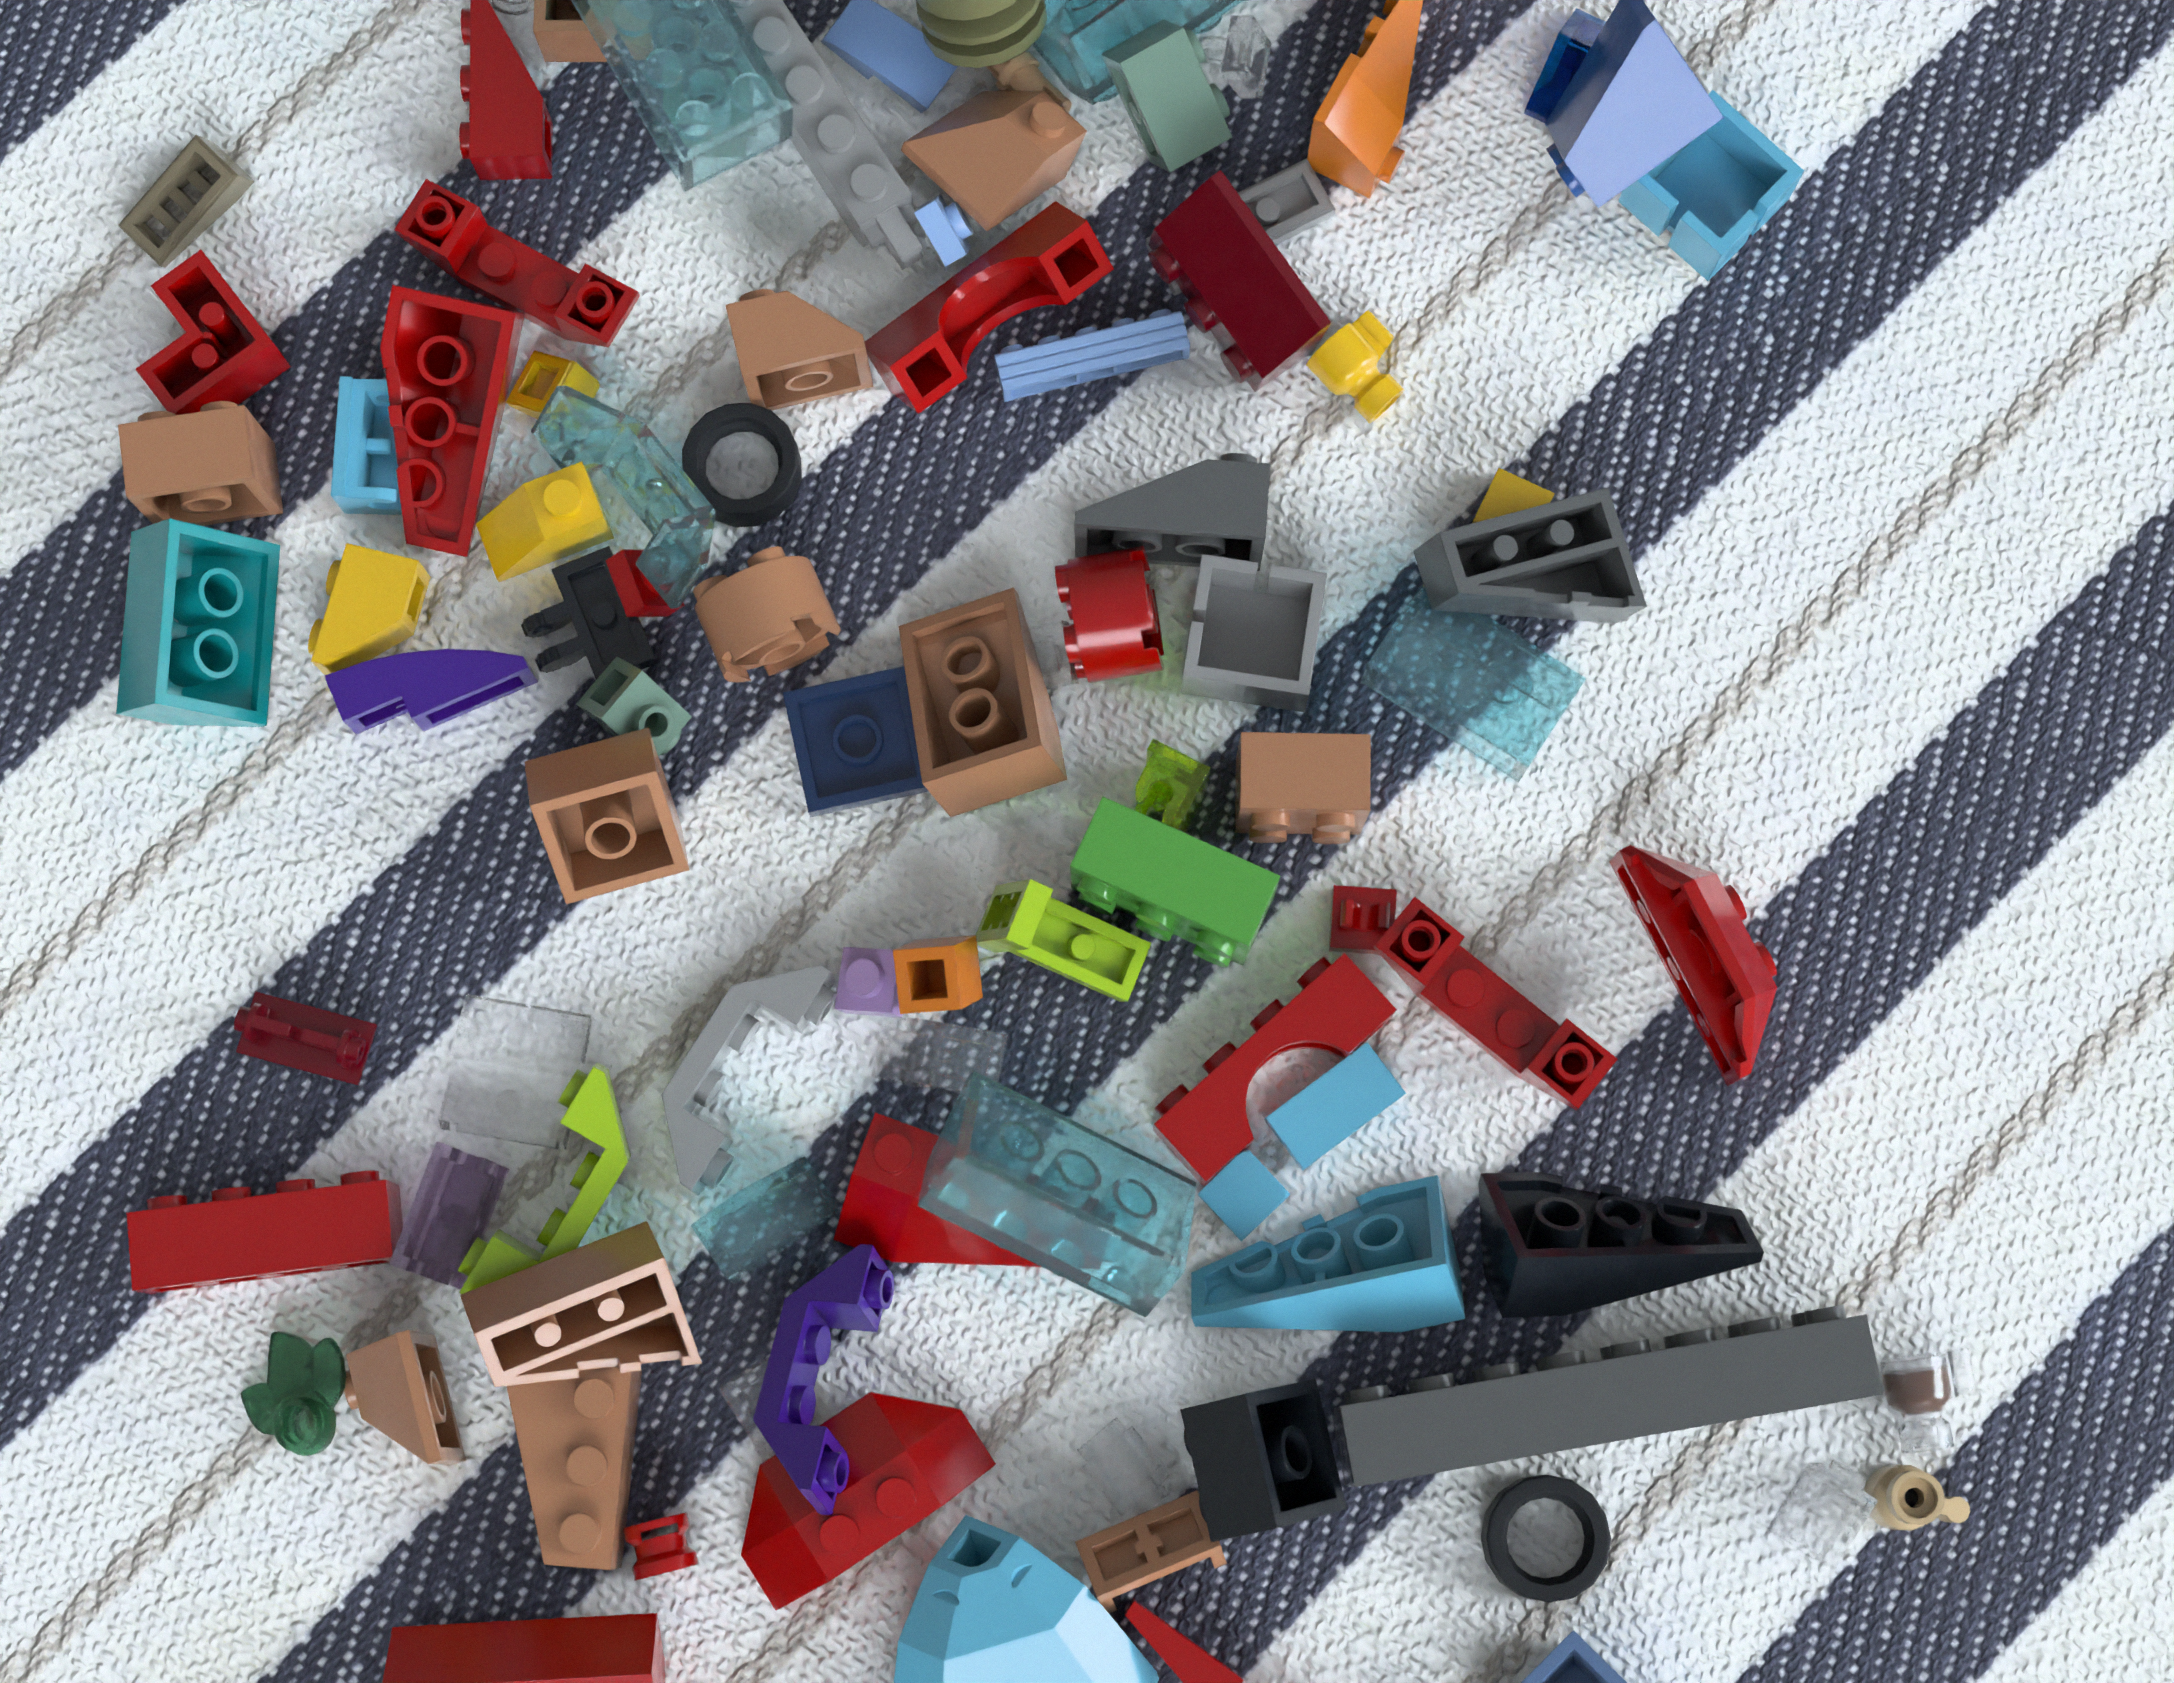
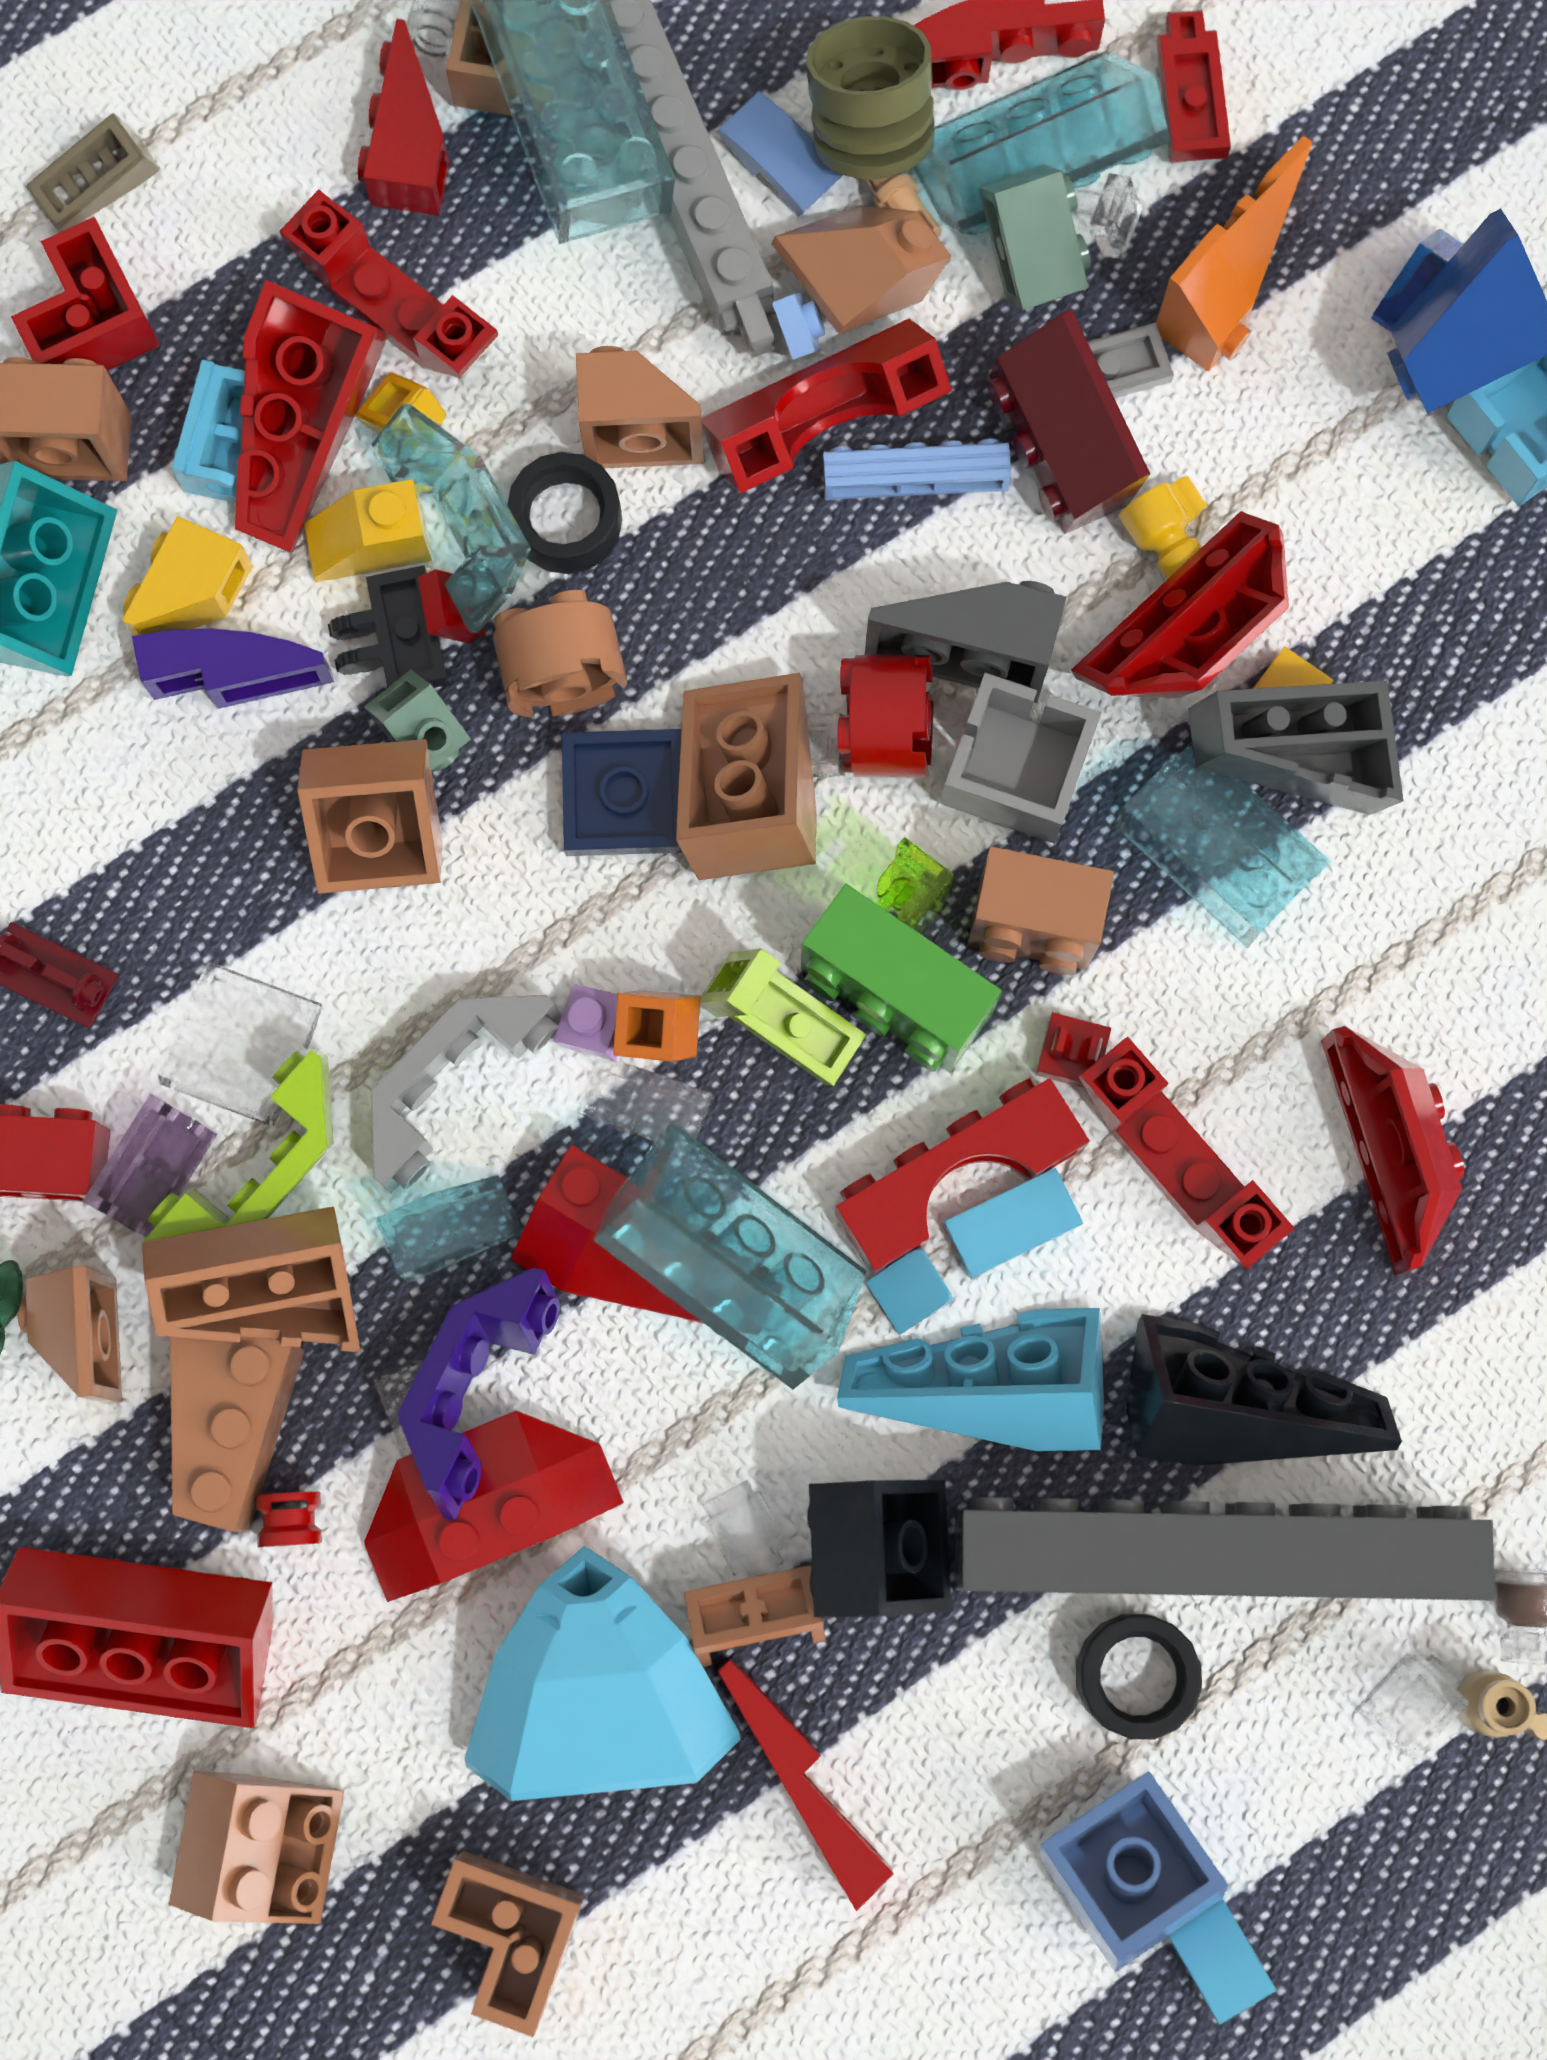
camera: 10 degrees right, 0 degrees up
none -> red wedge [1071,511,1289,698]

